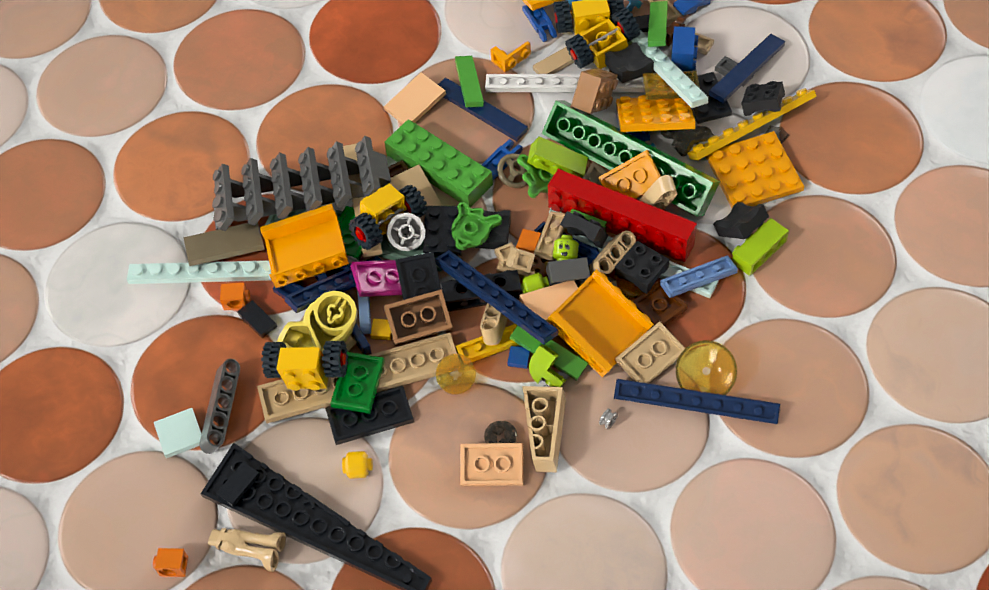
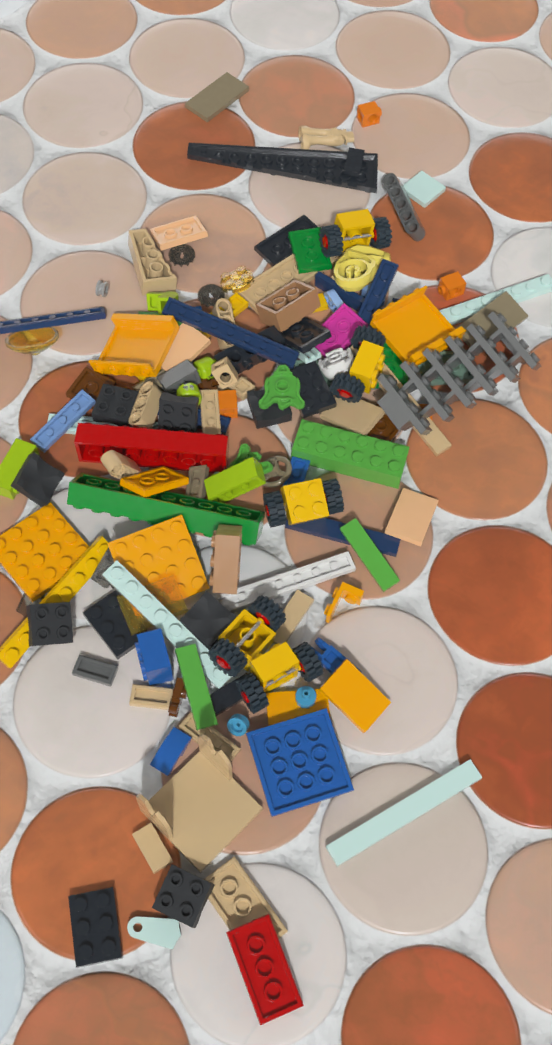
camera: 150 degrees right, 5 degrees up
black tile [237,300,277,338] -> none
yellow head [342,451,373,479] -> none
tan tile [615,321,687,383] -> none
dark blue tile [709,34,785,103] -> none
none -> clear smoke gear [198,284,225,308]
none -> brick [263,478,344,527]

